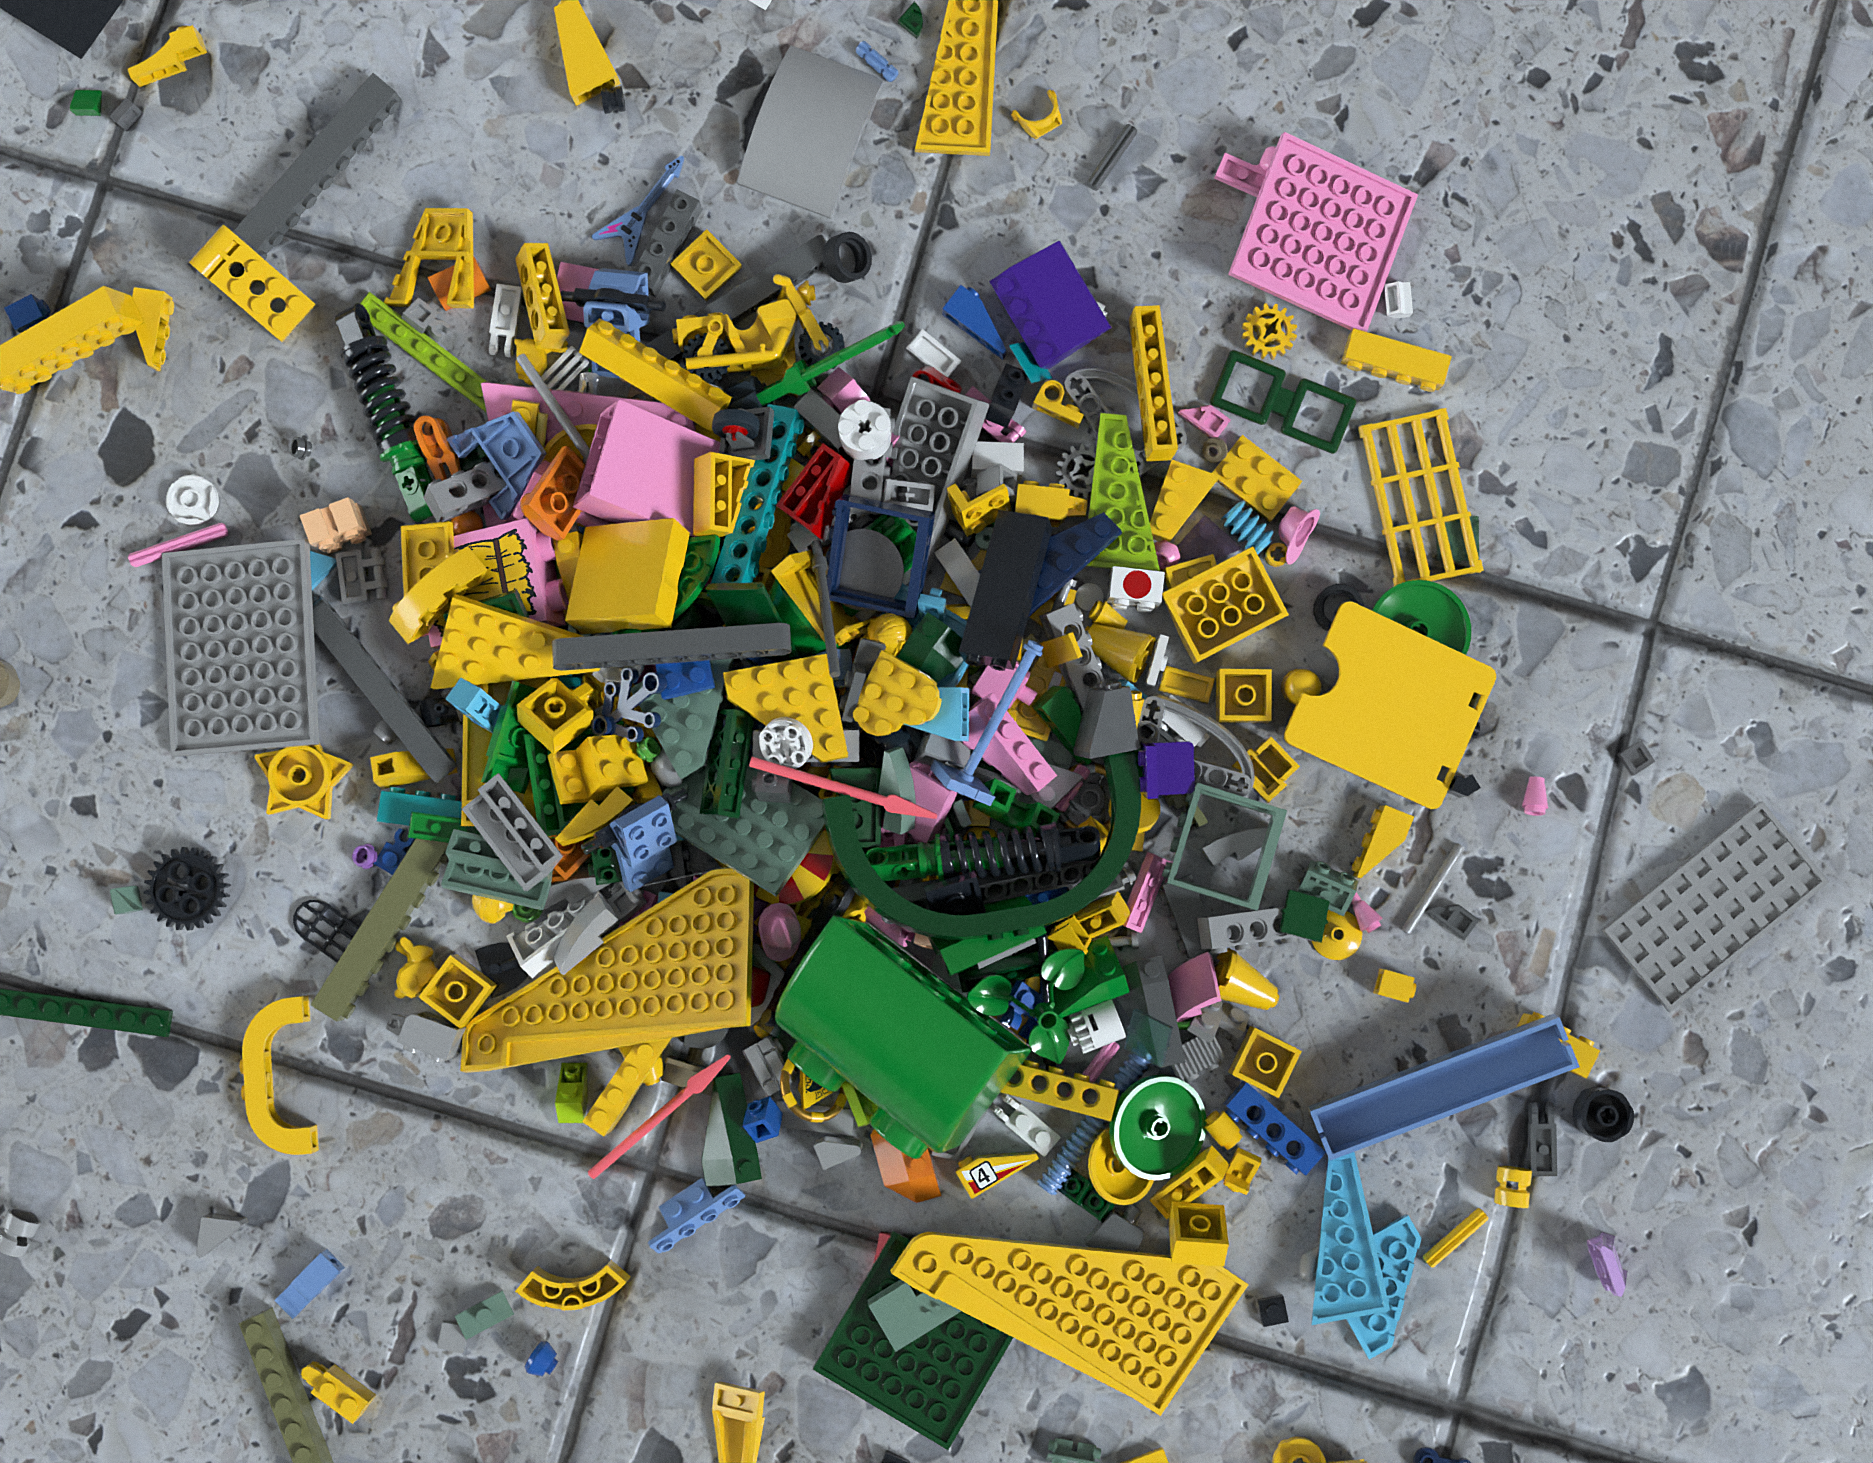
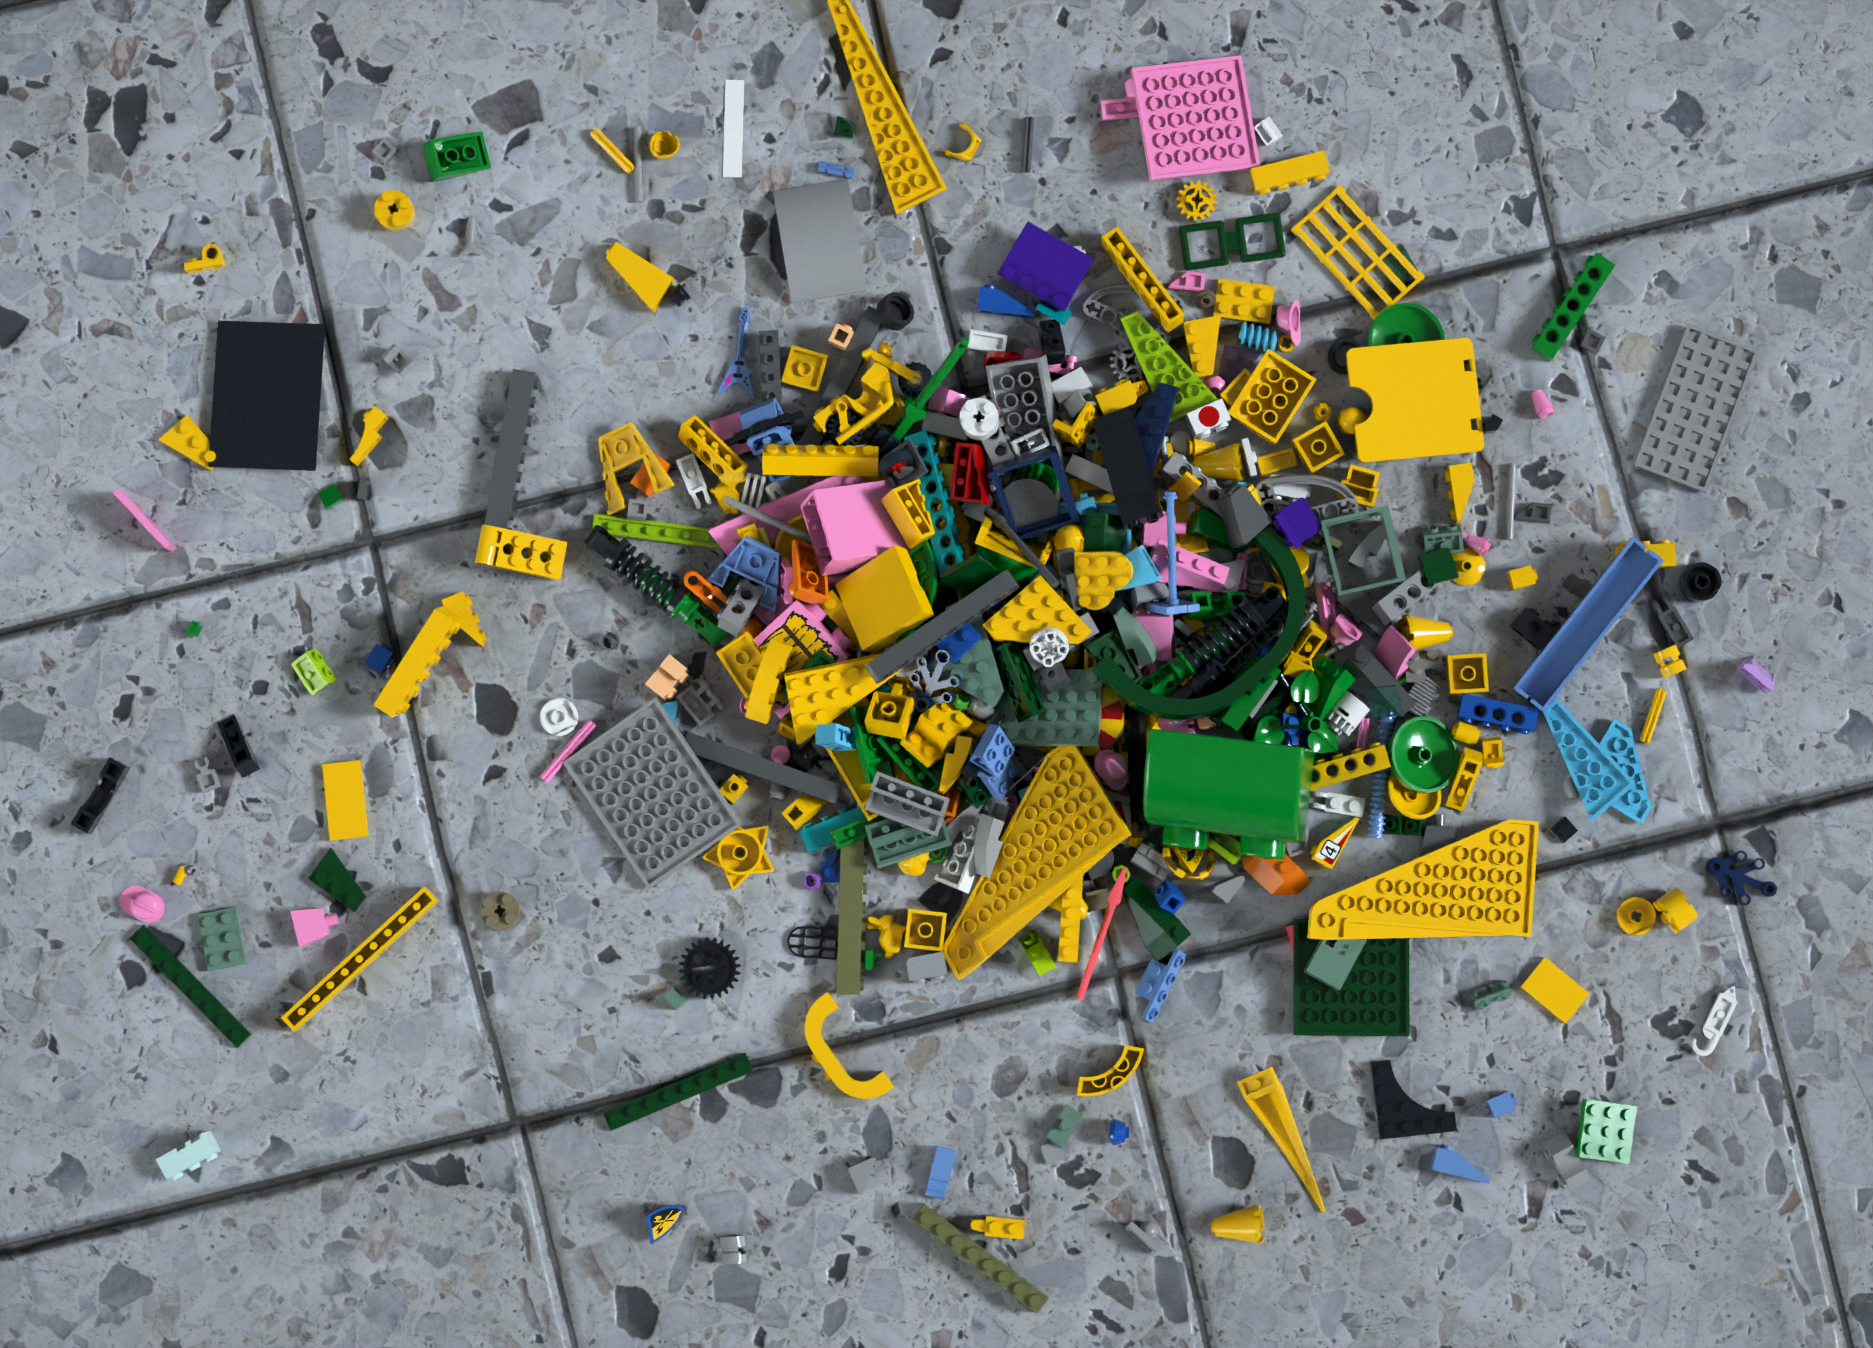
camera: 30 degrees left, 0 degrees up
coral piece [749,756,937,819] -> none
yellow plate [1032,380,1084,429] -> none
yellow brick [1168,1201,1229,1267] -> none
none -> yellow brick [720,774,749,804]
none -> bright pink tile [771,745,791,764]
none -> light nougat brick [828,323,854,351]
none -> green tile [865,950,883,970]
none -> yellow pin [1068,478,1082,502]
none -> lime tile [1111,865,1130,883]
none -> yellow plate [1314,403,1333,422]
none -> bright pink piece [1330,613,1362,646]
none -> black brick [1509,607,1556,651]
none -> green brick [1531,252,1615,362]

